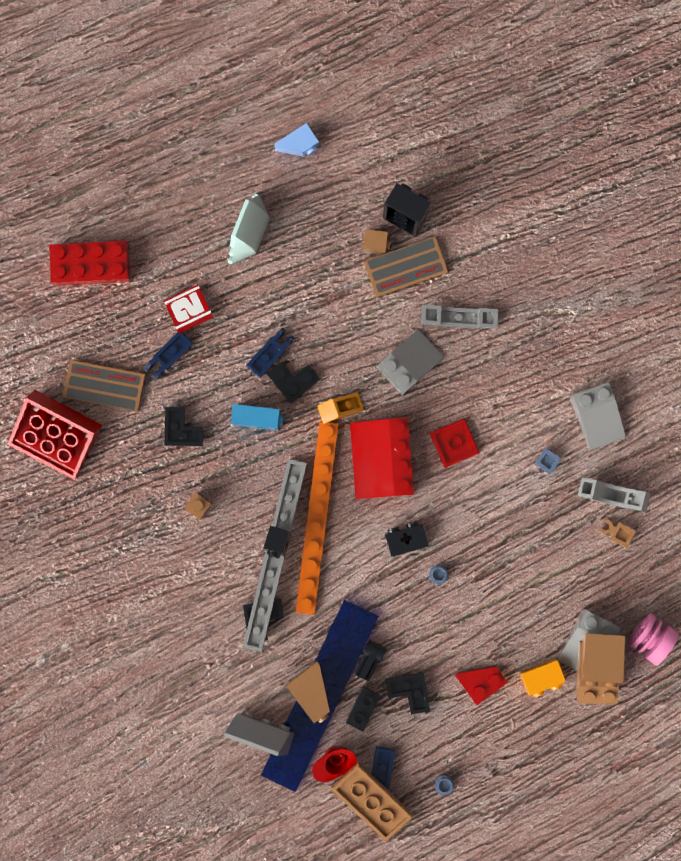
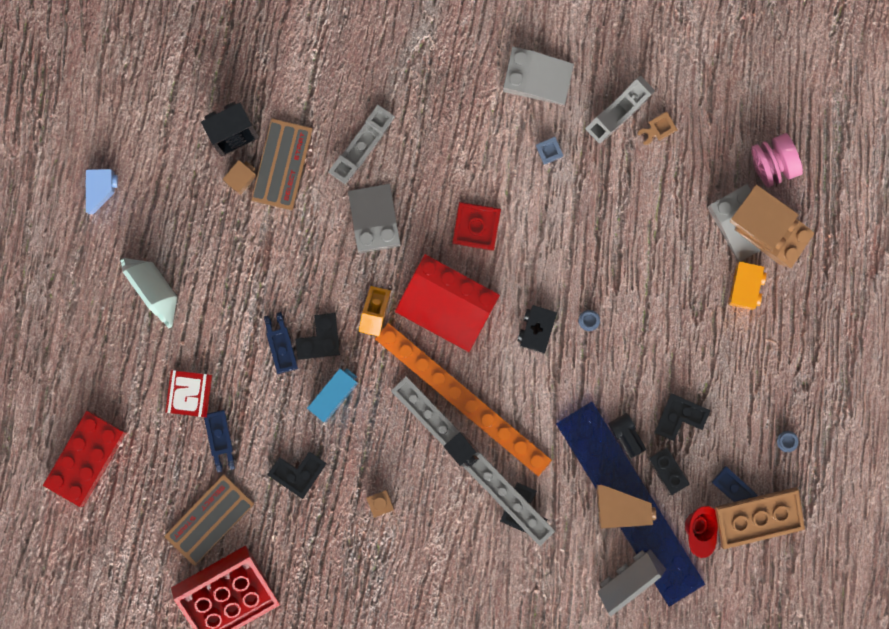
camera: 50 degrees left, 0 degrees up
red wing [454,666,508,705] -> none

